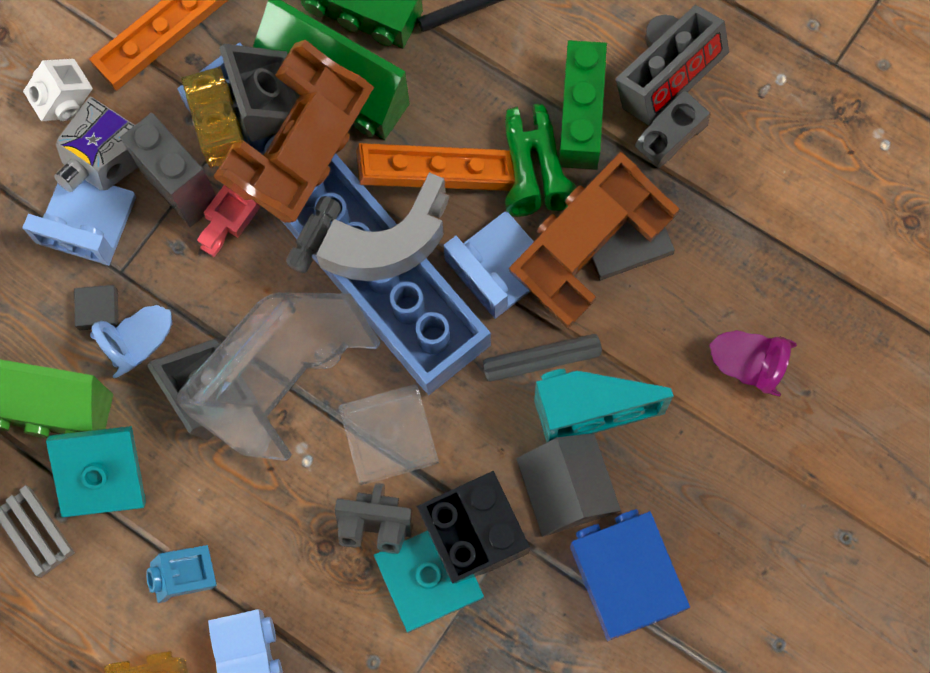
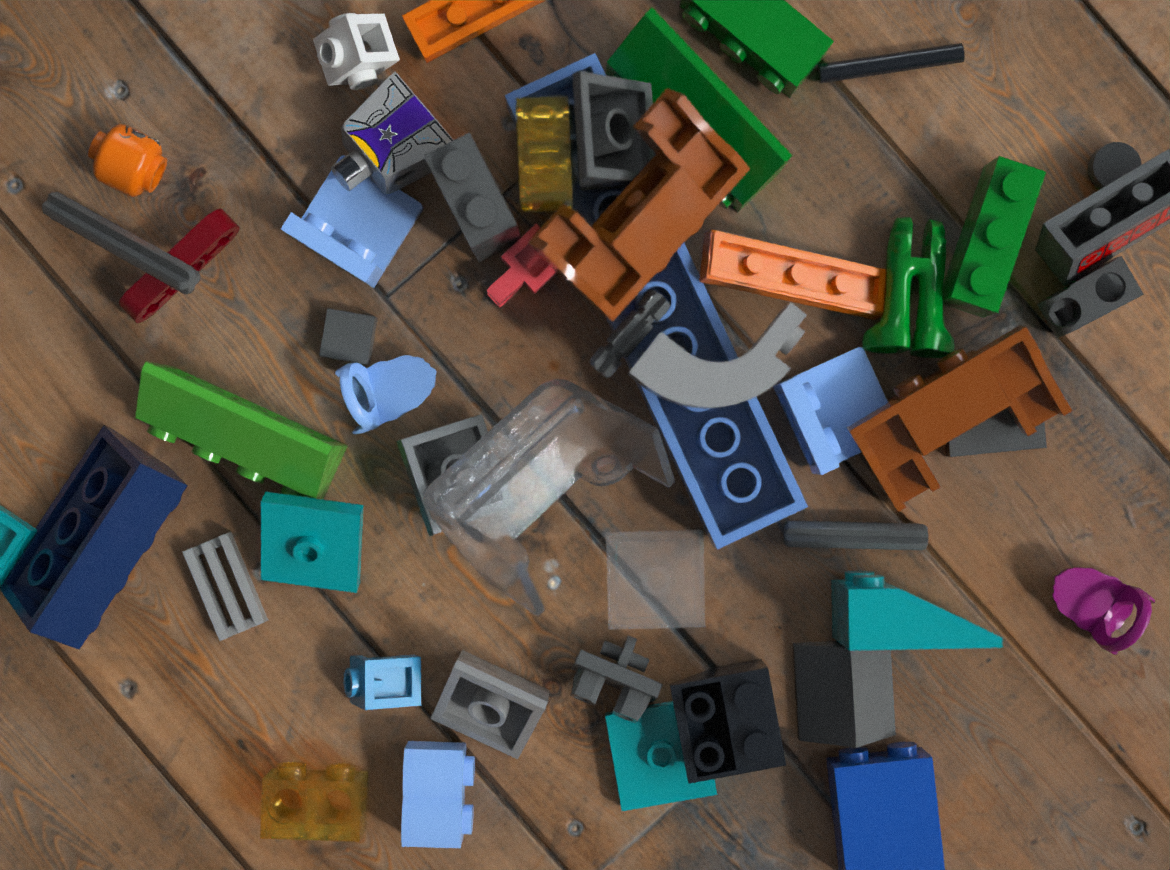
camera: 15 degrees right, 15 degrees up
none -> light grey slope [431,650,550,759]

